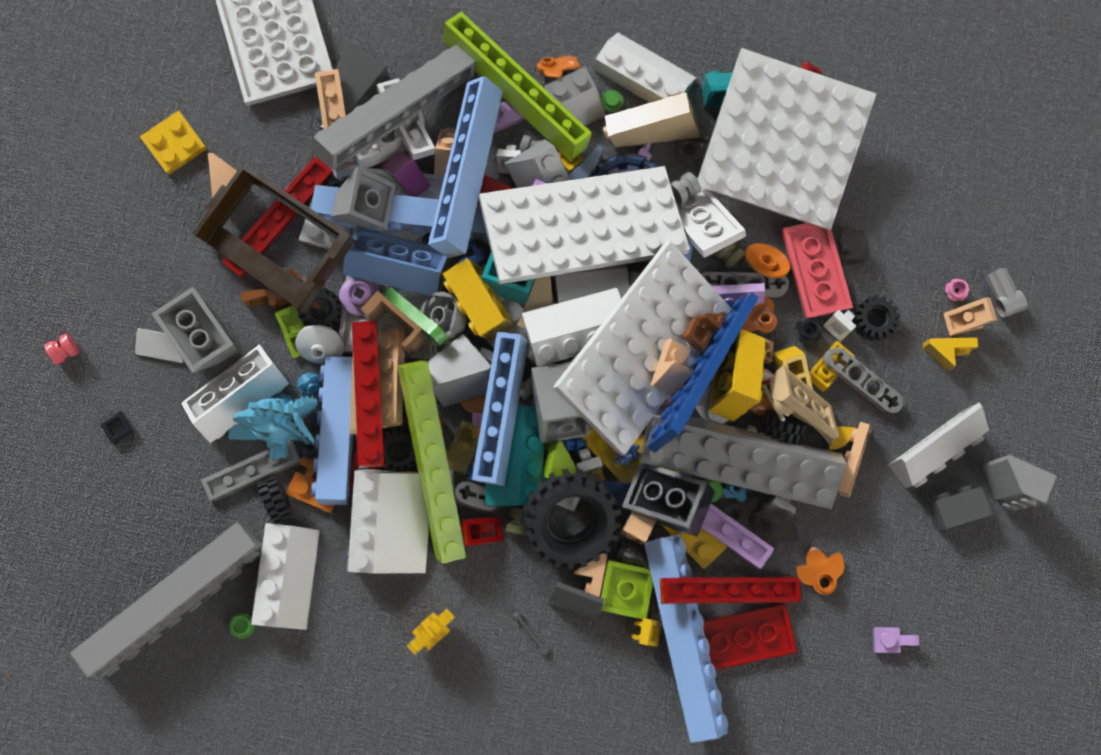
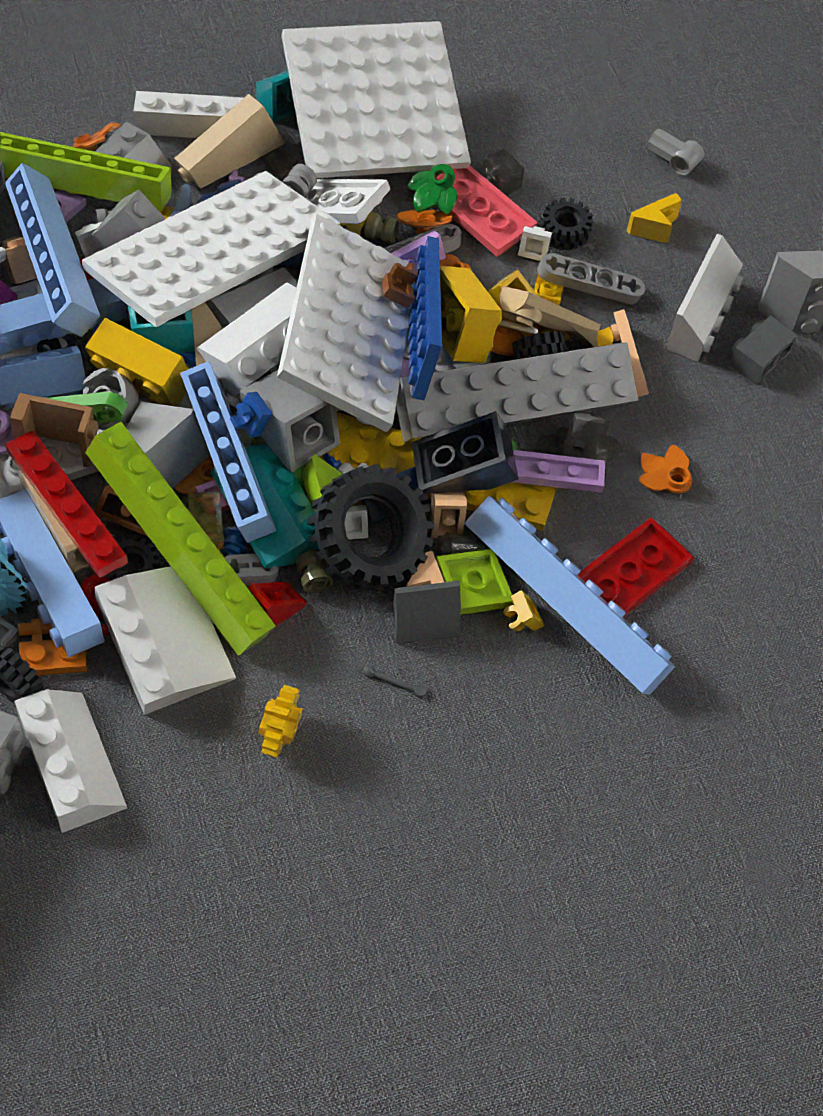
camera: 30 degrees left, 20 degrees down
bright green plate [229,613,255,639] -> none
light nougat plate [379,328,405,428] -> none
bright green plate [600,90,623,113] -> none
blue wheel [613,444,640,468] -> none
light nougat slope [650,339,694,395] -> none
red tile [660,577,801,604] -> none
dark azure plate [723,484,747,502] -> none
black plate [795,318,822,344] -> none
lavender plate [873,627,919,653] -> none
light nougat slope [943,297,997,336] -> none
bright pink plate [945,279,969,301] -> none
none -> blue tile [230,392,272,437]
none -> green plate [407,164,458,215]

